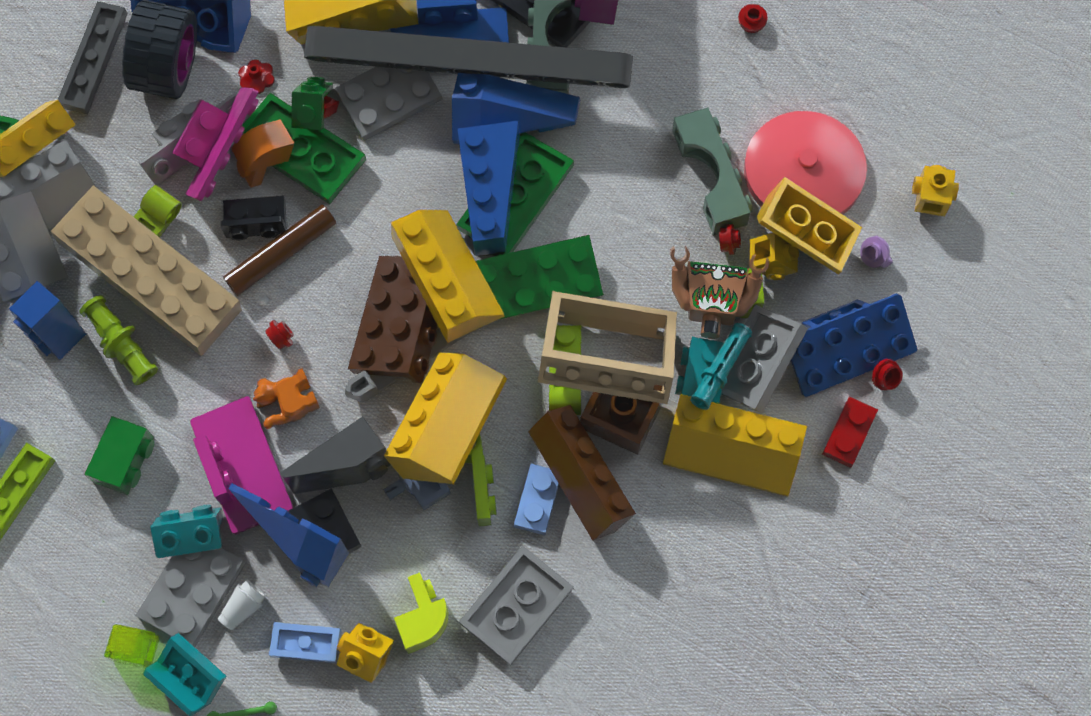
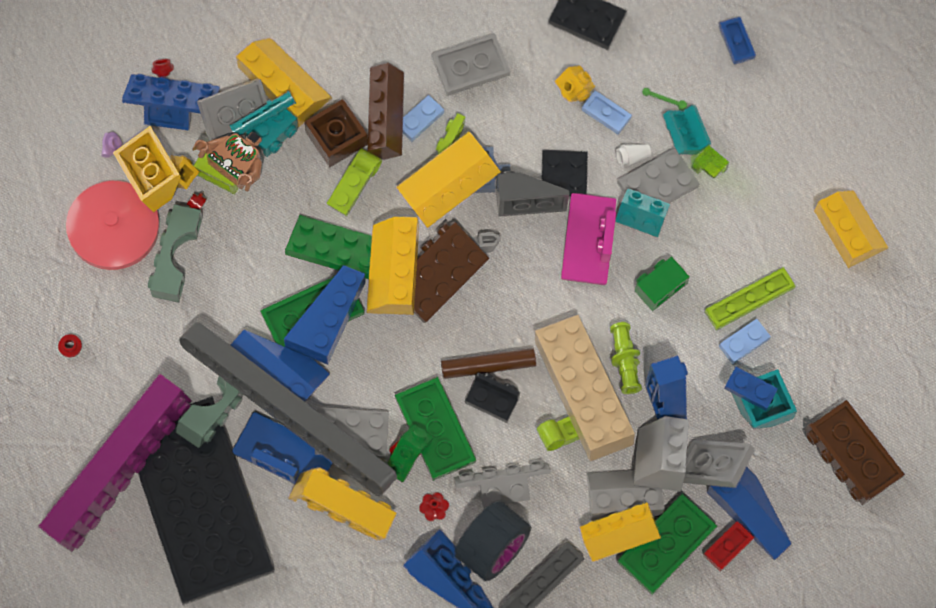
camera: 155 degrees left, 0 degrees up
dark pink bracket [172,87,259,202] -> none
blue wedge [229,483,349,587] -> none
orange brick [231,119,294,188] -> none
orange animal [253,369,320,429] -> none
red plate [265,320,294,350] -> none
neon yellow brick [394,572,449,654] -> none
tan window [537,291,677,404] -> none
red plate [822,396,878,468] -> none
yellow brick [912,165,959,217] -> none

